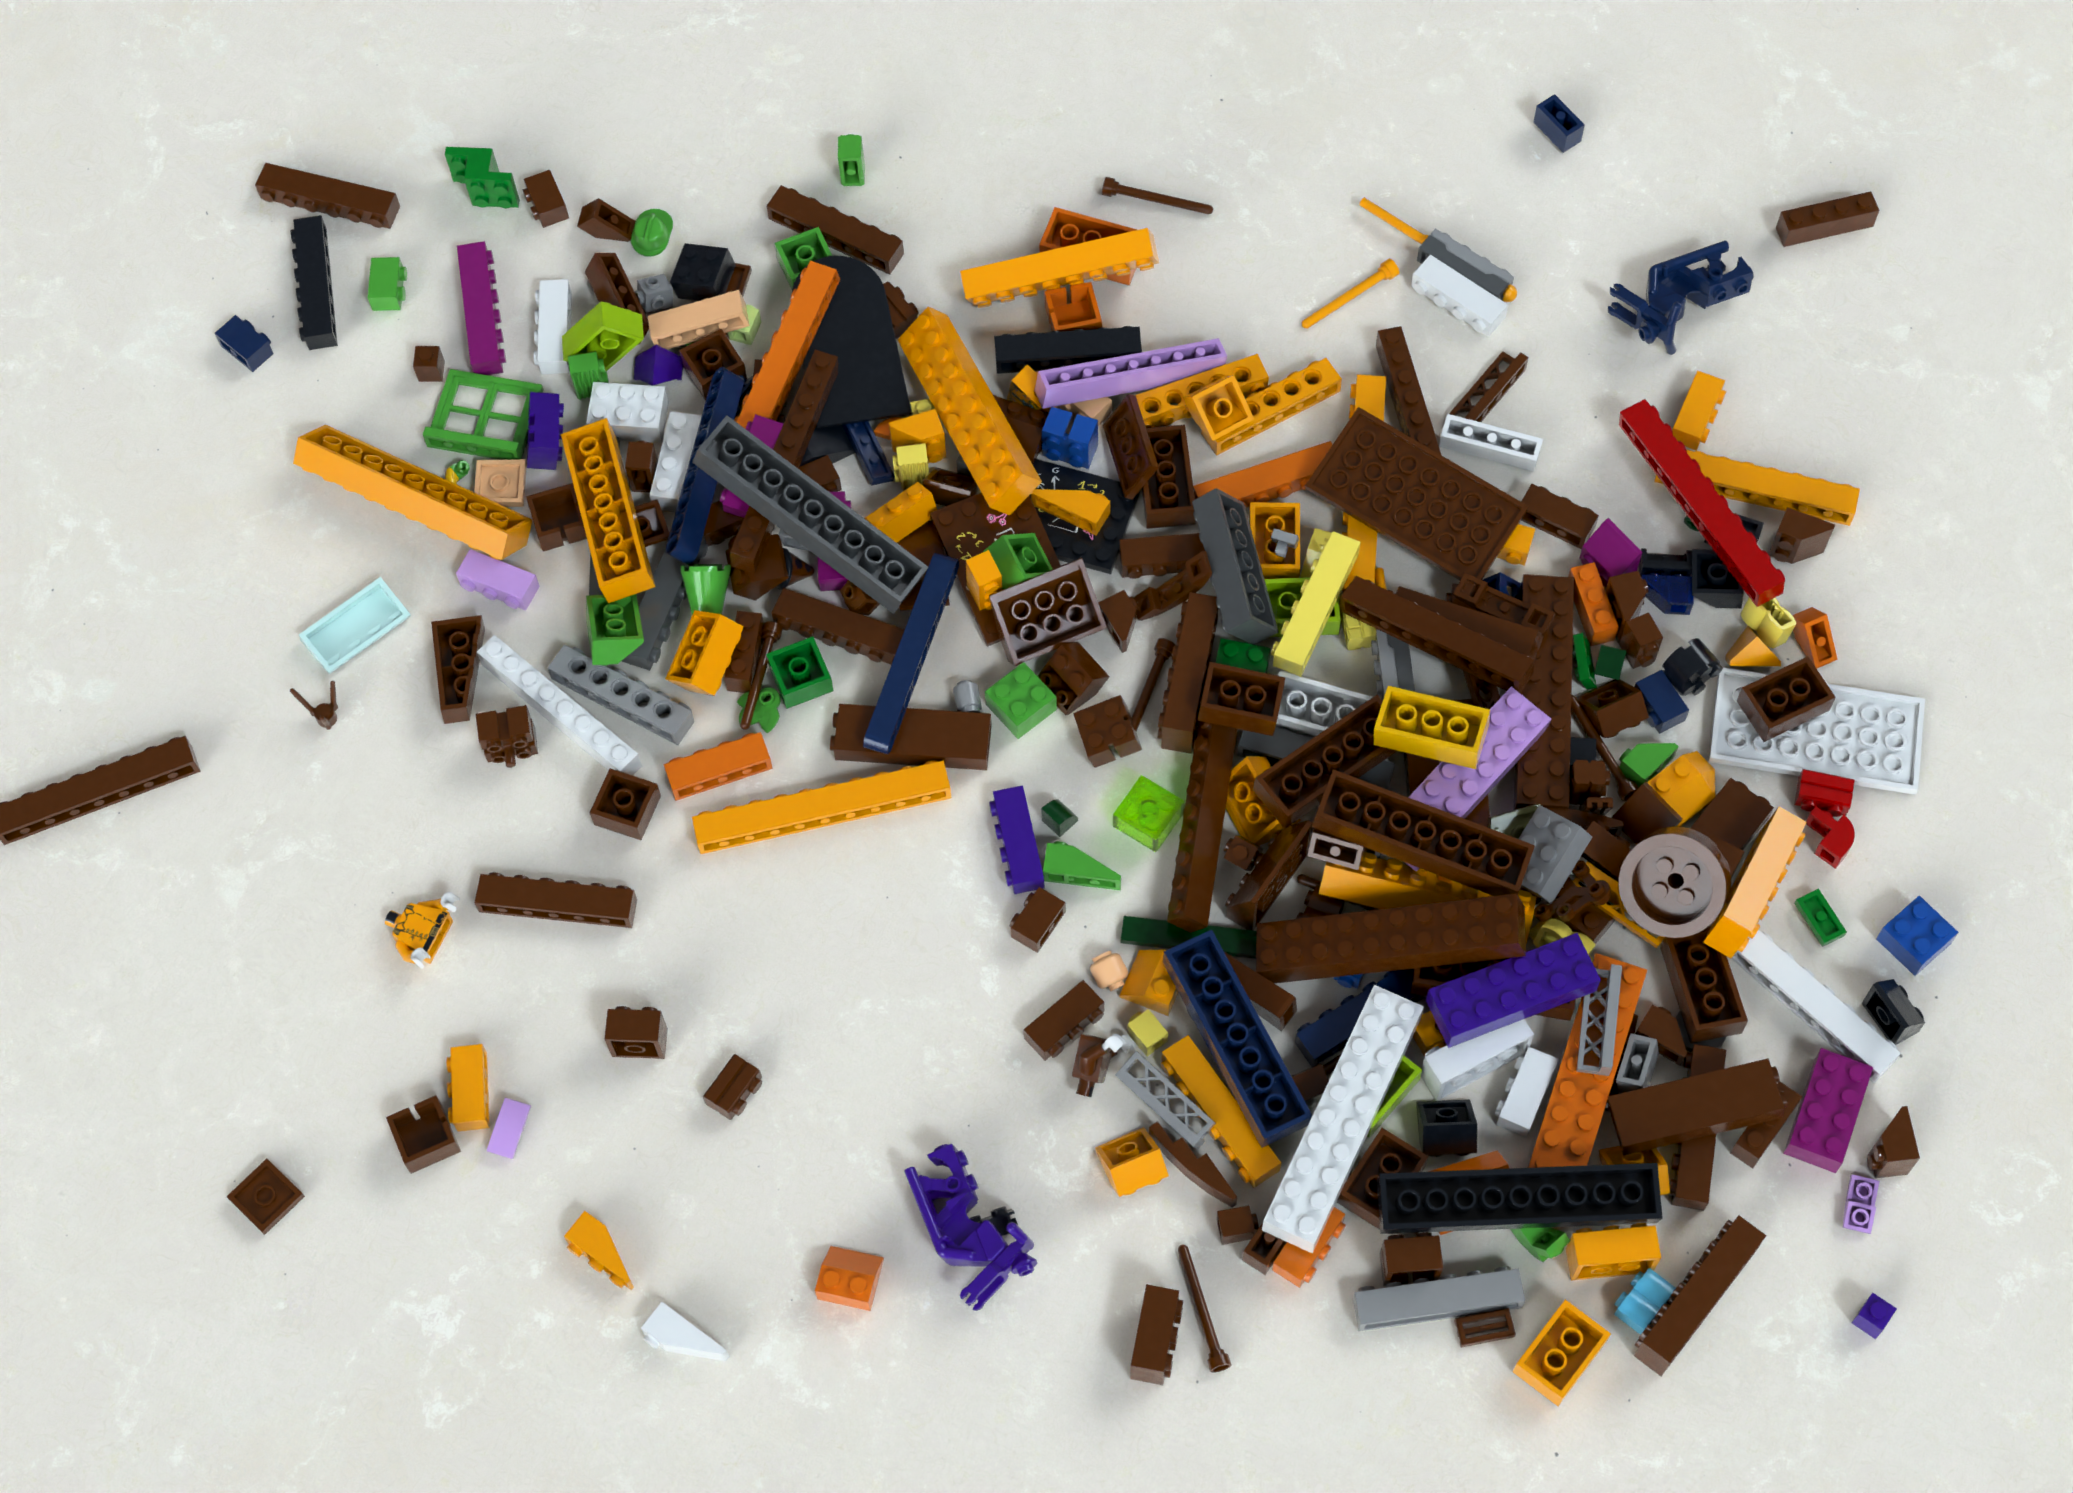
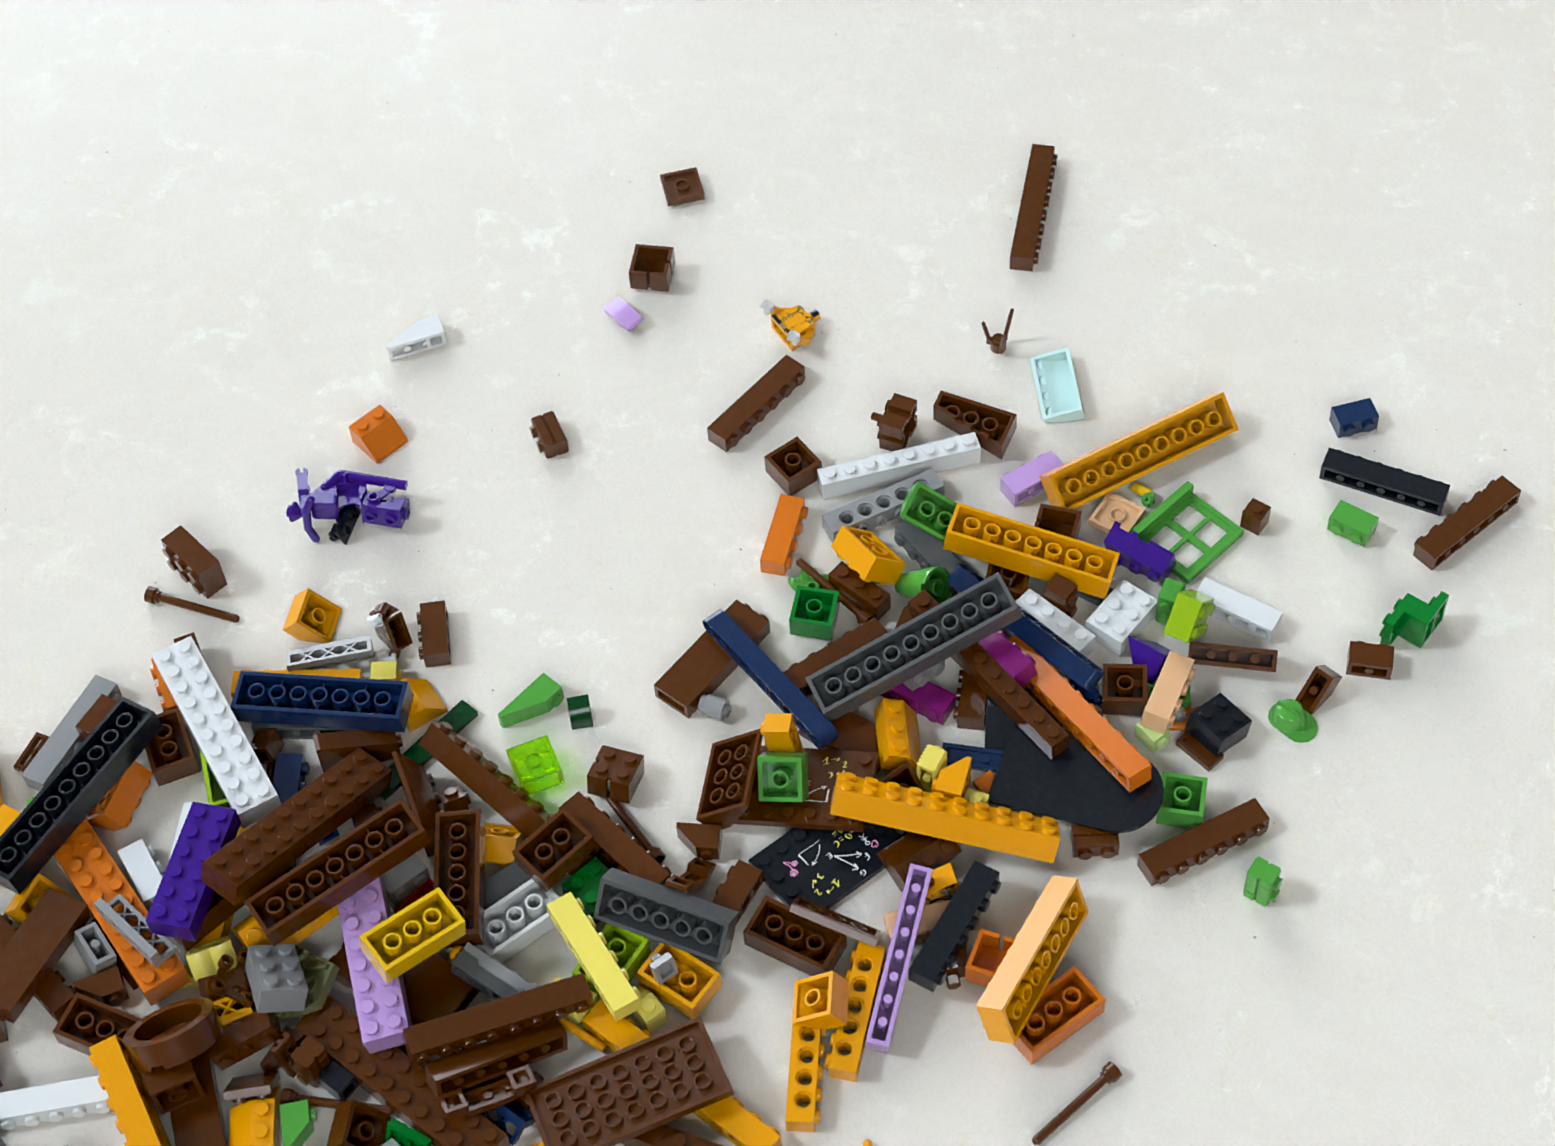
camera: 125 degrees right, 10 degrees down
light orange brick [446,1044,490,1132] -> none
magenta brick [457,241,506,375] -> none
light orange slope [564,1211,634,1290] -> none
reddish brown brick [604,1006,668,1059] -> none
light grey brick [635,274,673,313] -> none
light orange brick [692,760,952,854] -> none
bright green brick [985,662,1057,739] -> none
dark purple brick [989,785,1045,894] -> none
reddish brown brick [1009,887,1066,953] -> none
light orange slope [1031,489,1110,535] -> none
reddish brown slope [1038,642,1110,716] -> none
blue piece [1042,407,1098,469] -> none
light nougat head [1090,950,1129,992] -> none
reddish brown slope [1149,1121,1237,1207] -> none
orange brick [1193,441,1333,509] -> none
reddish brown brick [1216,1205,1259,1245] -> none
black slope [1416,1099,1478,1157] -> none

